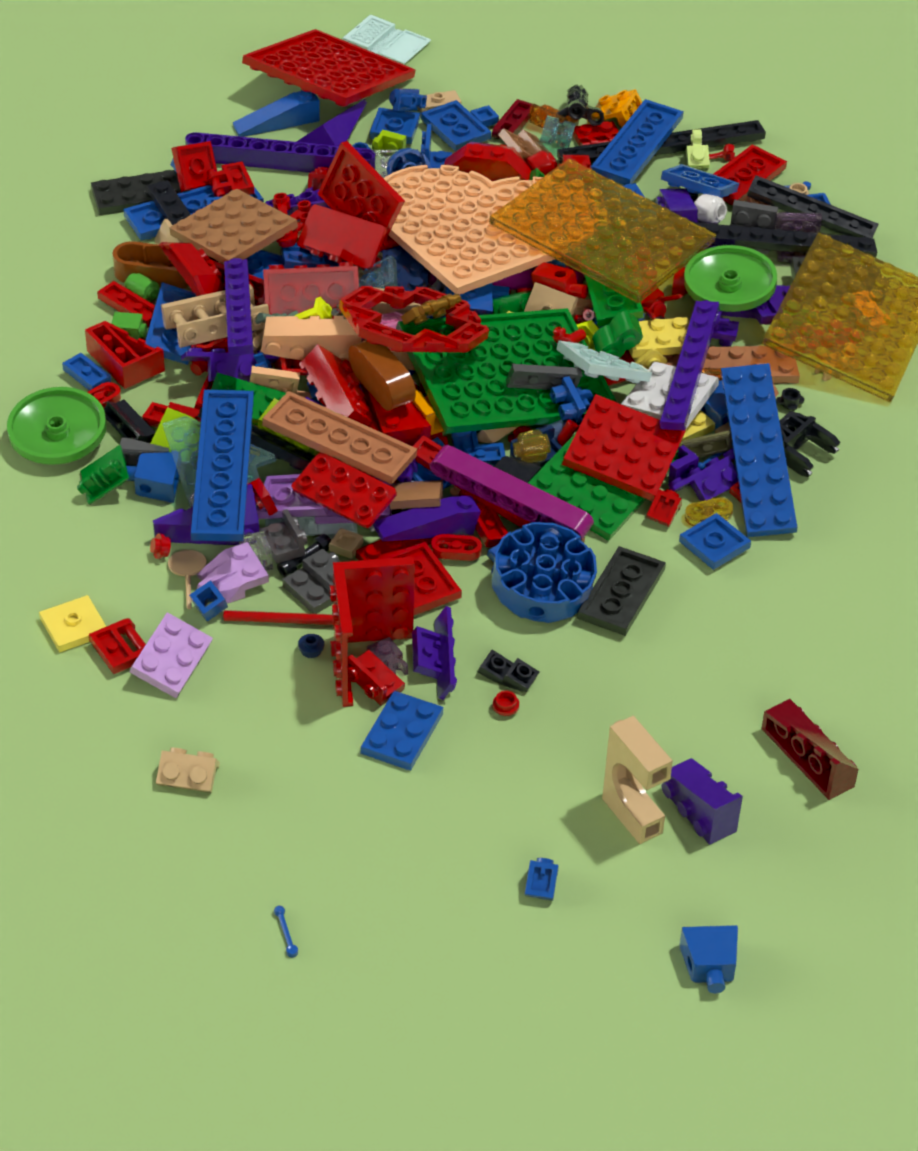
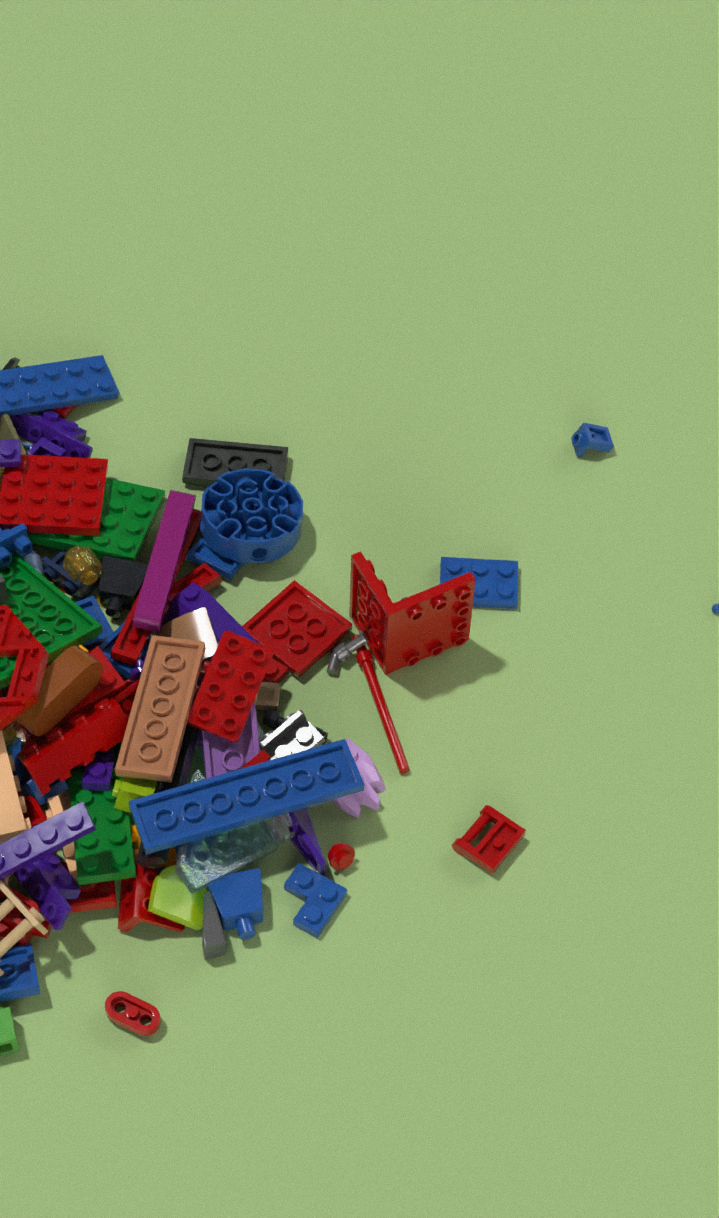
camera: 110 degrees left, 10 degrees up
bright green dish [7,387,107,465] -> none
light yellow plate [39,595,106,653] -> none
blue plate [62,353,111,391] -> none
green hinge [77,445,130,505] -> none
red wedge [85,321,165,389] -> none
black piece [104,399,156,443] -> none
lavender plate [130,612,213,698] -> none
red plate [142,402,168,428] -> none
tan bracket [156,747,220,793] -> none
tan piece [168,550,207,609] -> none
blue plate [189,580,228,621] -> none
dark grey plate [282,549,339,614] -> none
dark blue plate [298,634,325,658] -> none
dark purple bracket [412,606,457,700] -> none
red plate [431,534,482,561] -> none
black slope [477,649,540,692] -> none
red plate [492,691,519,716] -> none
red arm [557,420,578,447] -> none
tan arch [602,715,673,844] -> none
red bracket [647,489,682,527] -> none
dark purple wedge [661,758,743,845] -> none
blue plate [679,513,751,570] -> none
blue torso [679,925,738,994] -> none
clear yellow plate [685,497,733,526] -> none
dark red wedge [761,699,859,800] -> none
none -> blue plate [284,863,347,938]

